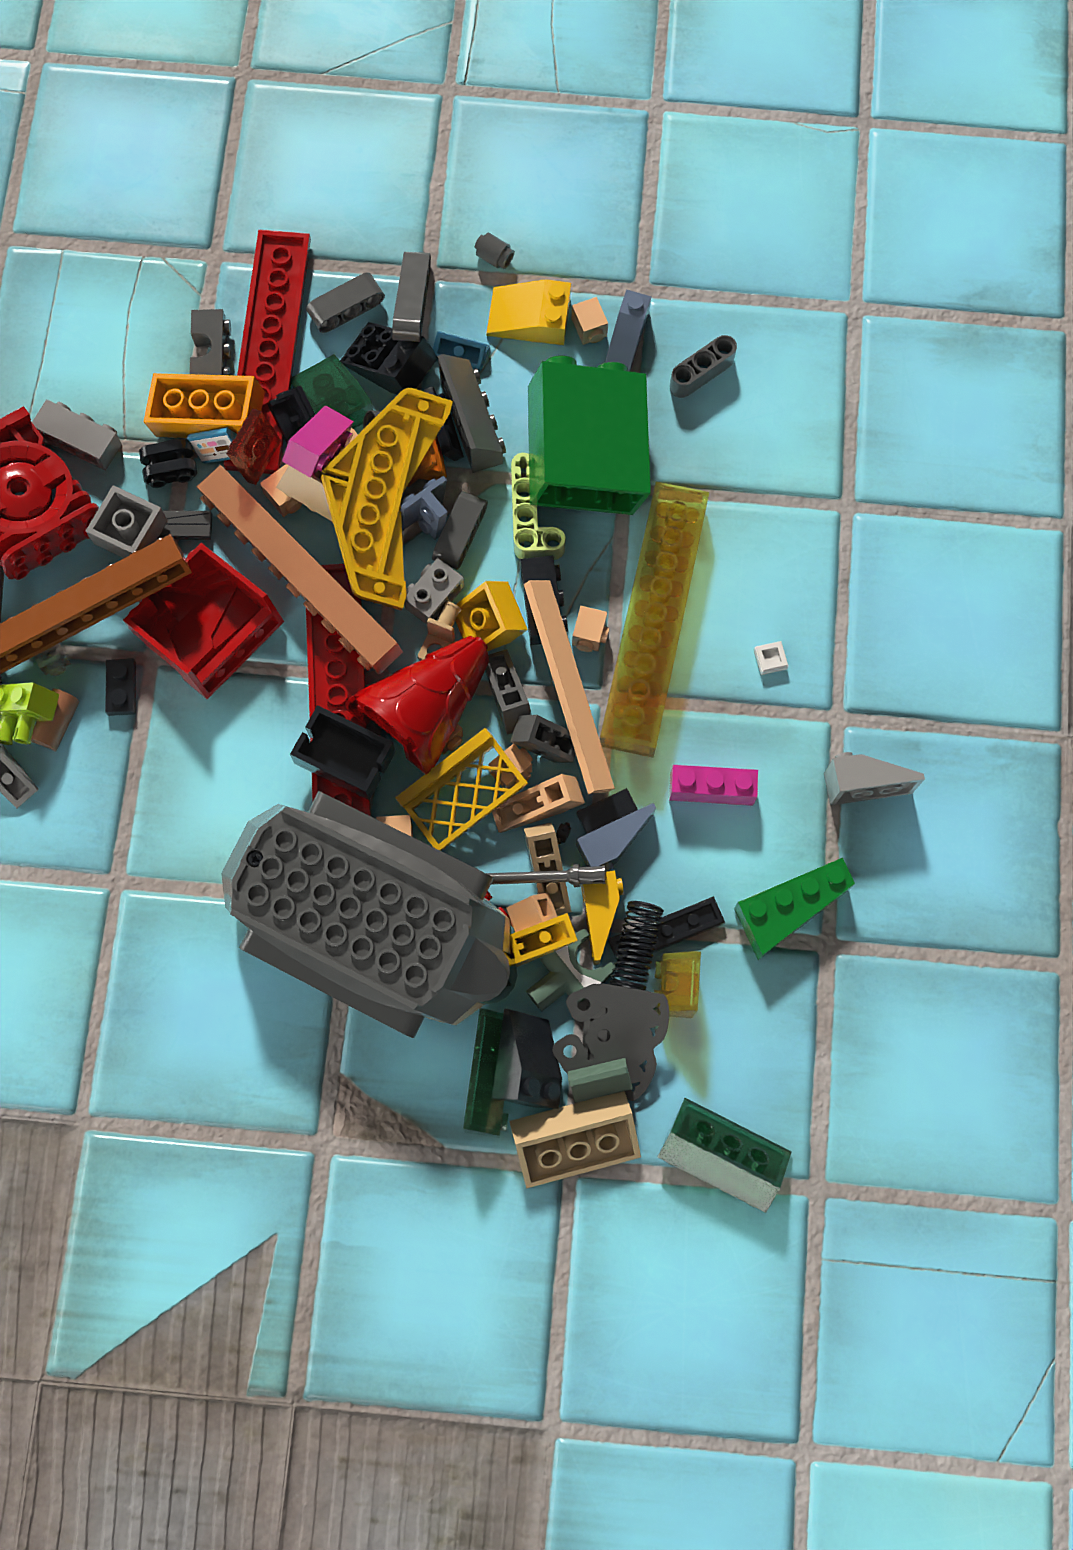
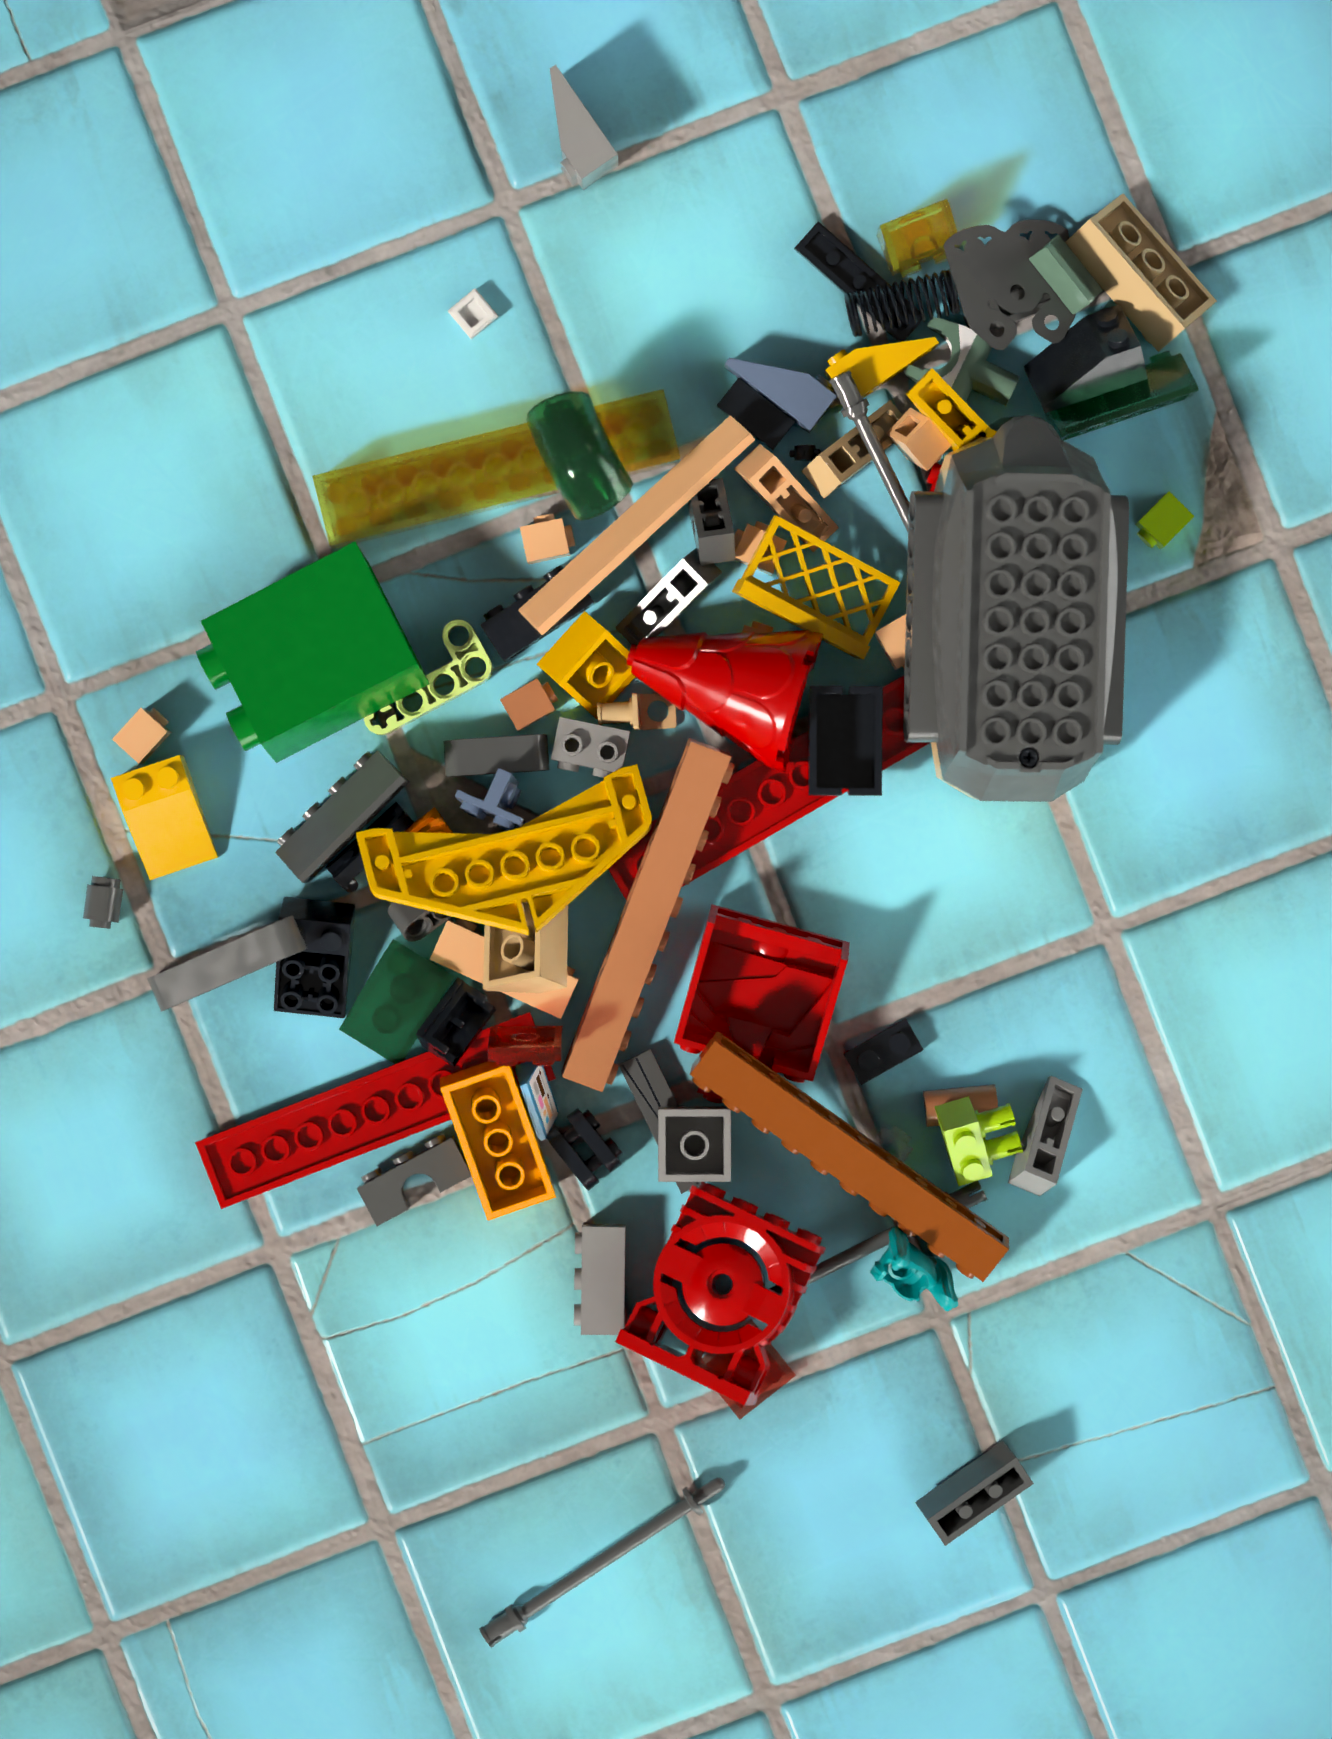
camera: 115 degrees left, 15 degrees up
dark pink brick [282,405,354,478] -> none
dark grey beam [306,273,385,333] -> none
dark azure slope [433,331,490,371] -> none
sand blue slope [605,289,652,372] -> none
clear green slope [657,1098,792,1213] -> none
dark pink brick [669,765,758,806] -> none
dark grey beam [670,335,737,398] -> none
green wedge [734,857,855,960] -> none
none -> nougat brick [500,678,558,732]
none -> clear green brick [526,391,633,521]
none -> lime brick [1135,491,1194,549]

